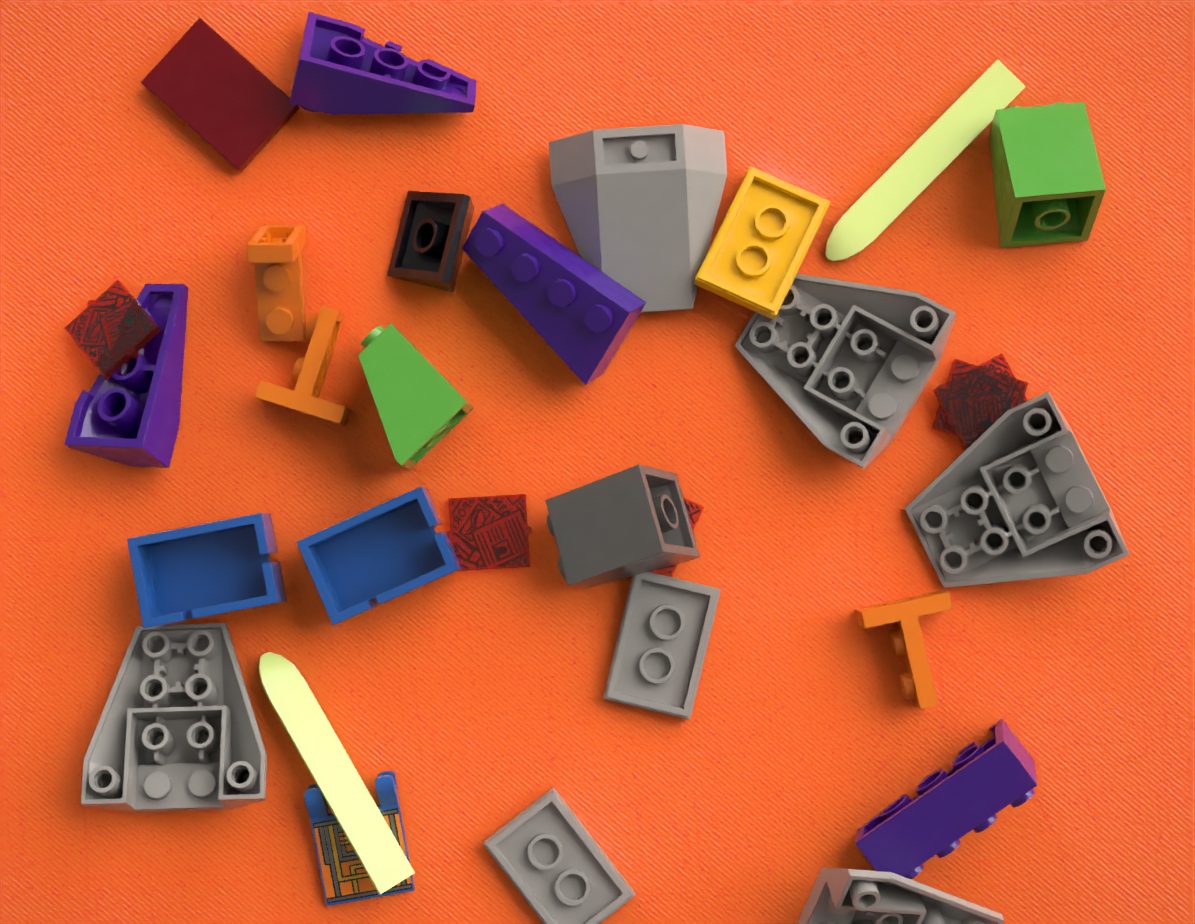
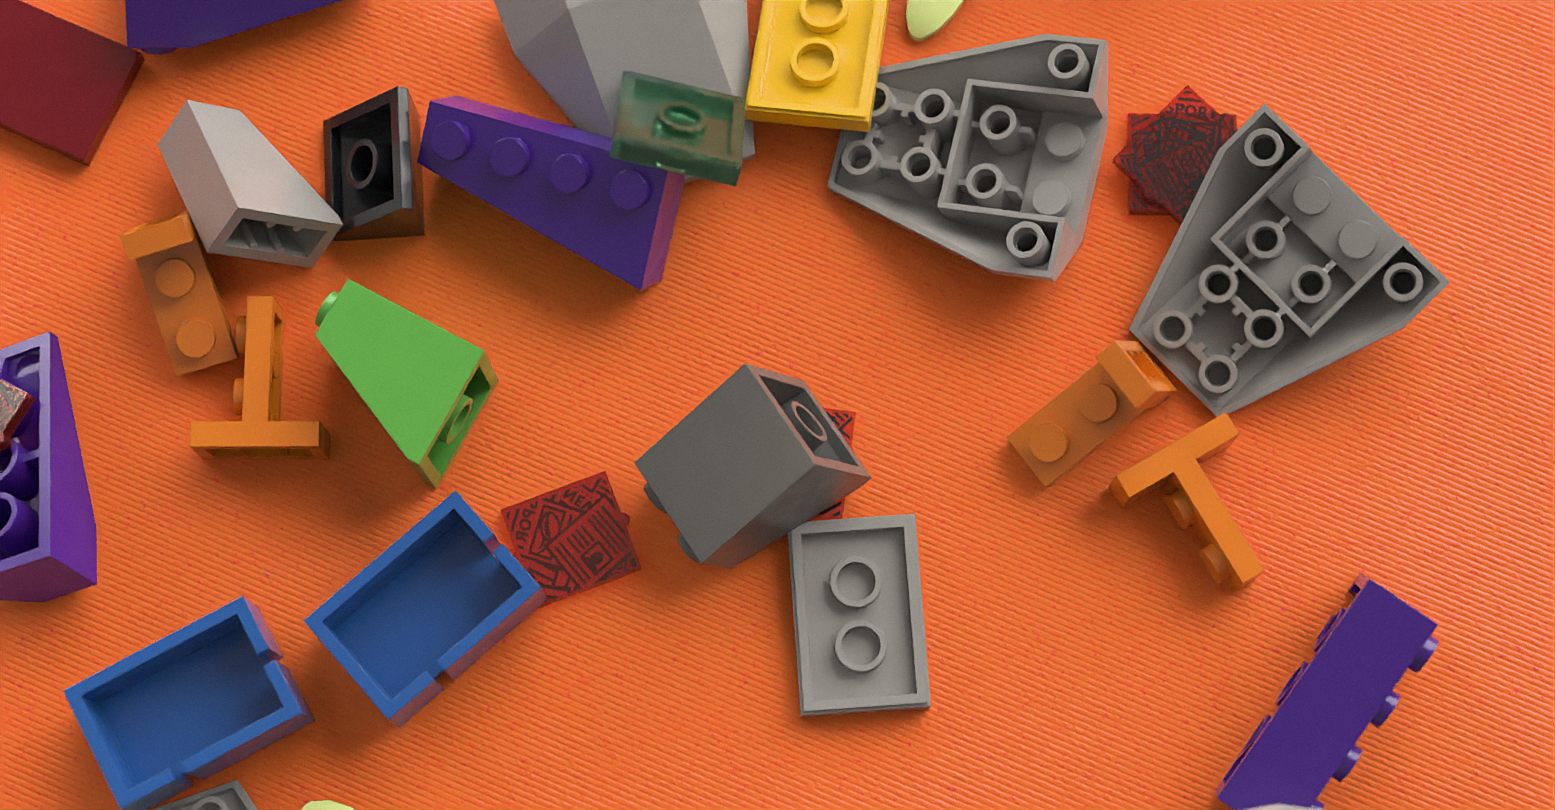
camera: 15 degrees left, 10 degrees down
none -> light grey slope [157,100,343,268]
none -> clear green plate [609,70,746,186]
none -> orange bracket [1006,341,1177,488]

